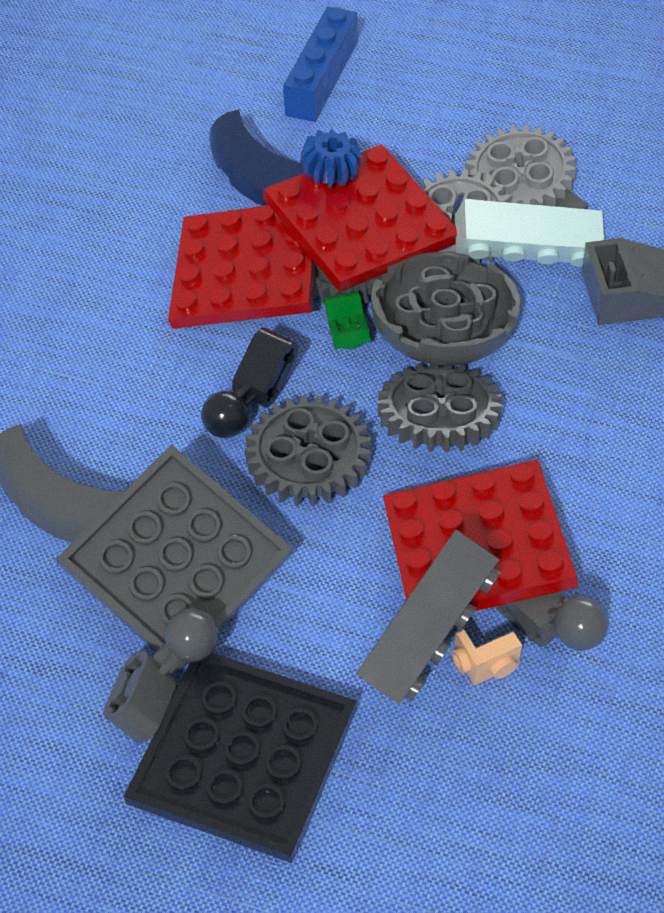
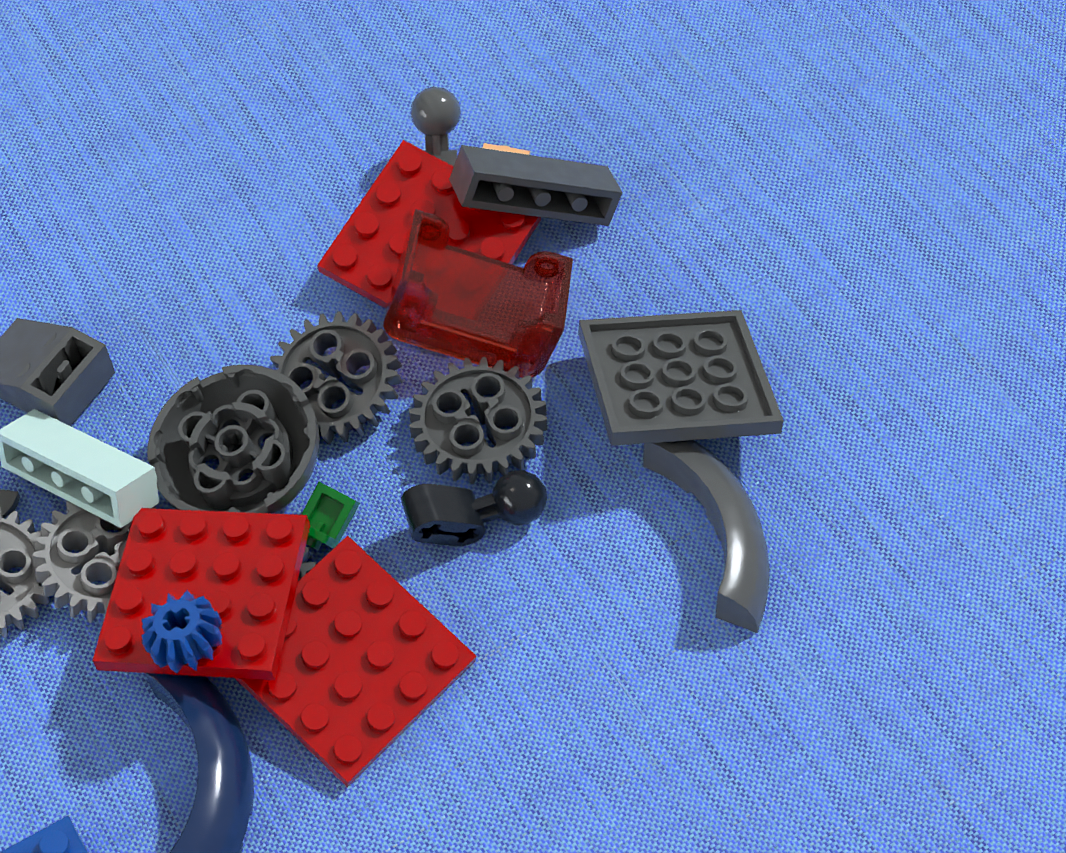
camera: 140 degrees left, 5 degrees up
dark grey beam [104,608,218,743] -> none
black plate [123,653,357,863] -> none
none -> clear red windscreen [383,209,573,378]

